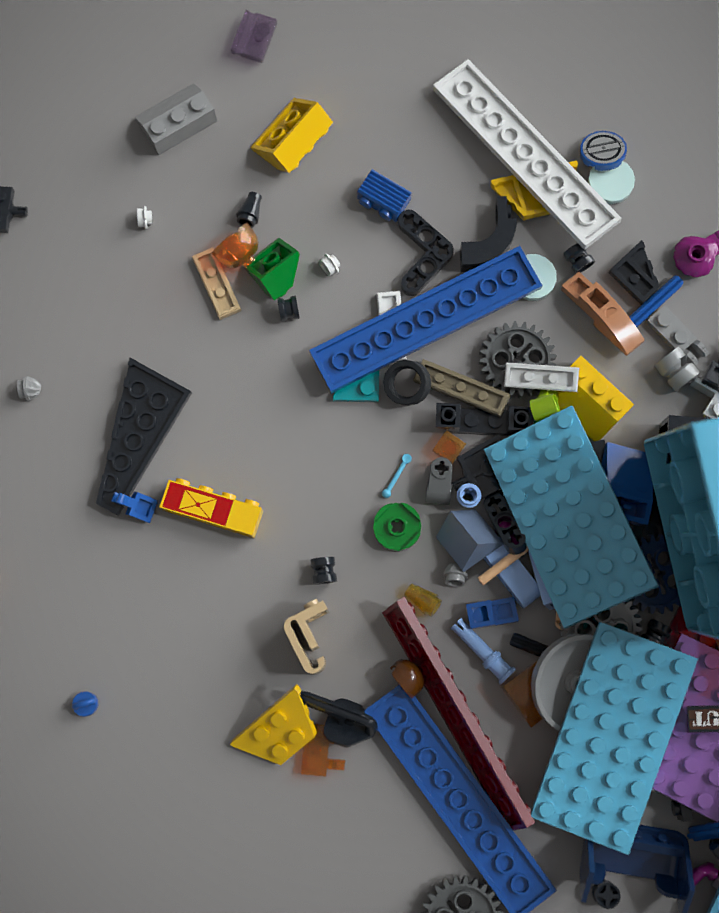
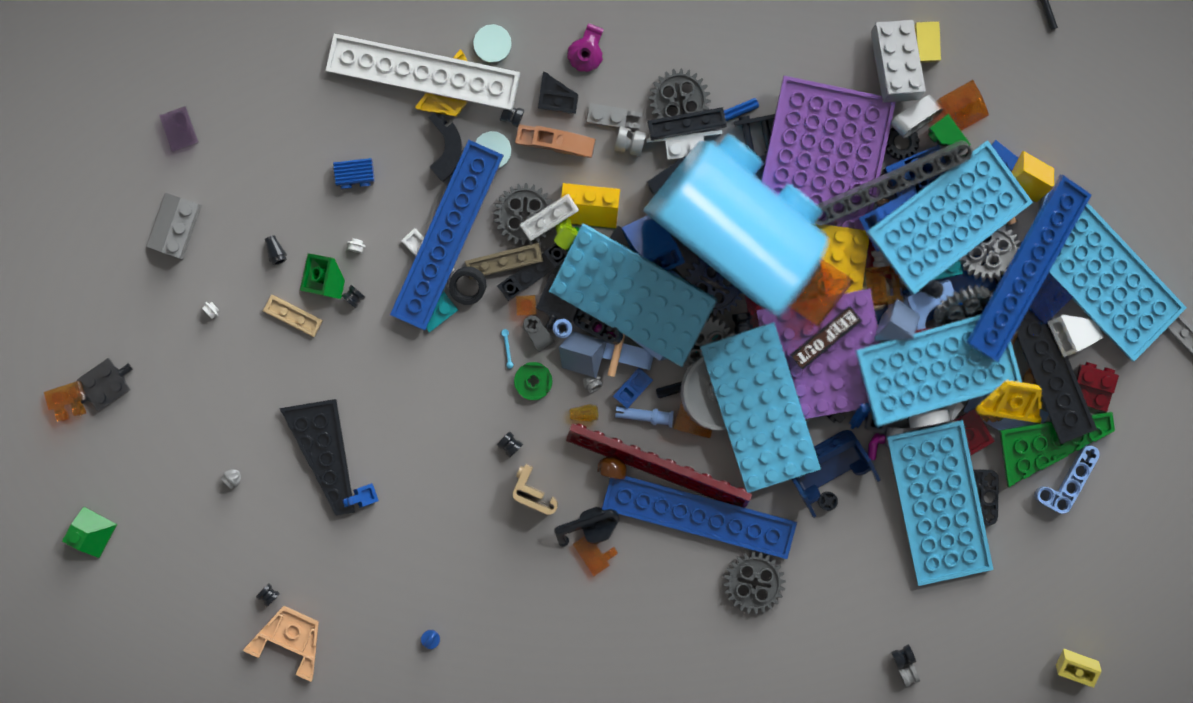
camera: 45 degrees left, 10 degrees up
yellow brick [160,478,263,539] -> none
clear orange cylinder [212,223,259,268] -> none
yellow wing [230,684,317,765] -> none
yellow slope [250,98,333,173] -> none
black beam [398,209,454,296] -> none
tile [580,131,627,171] -> none
blue axle [629,275,684,327] -> none

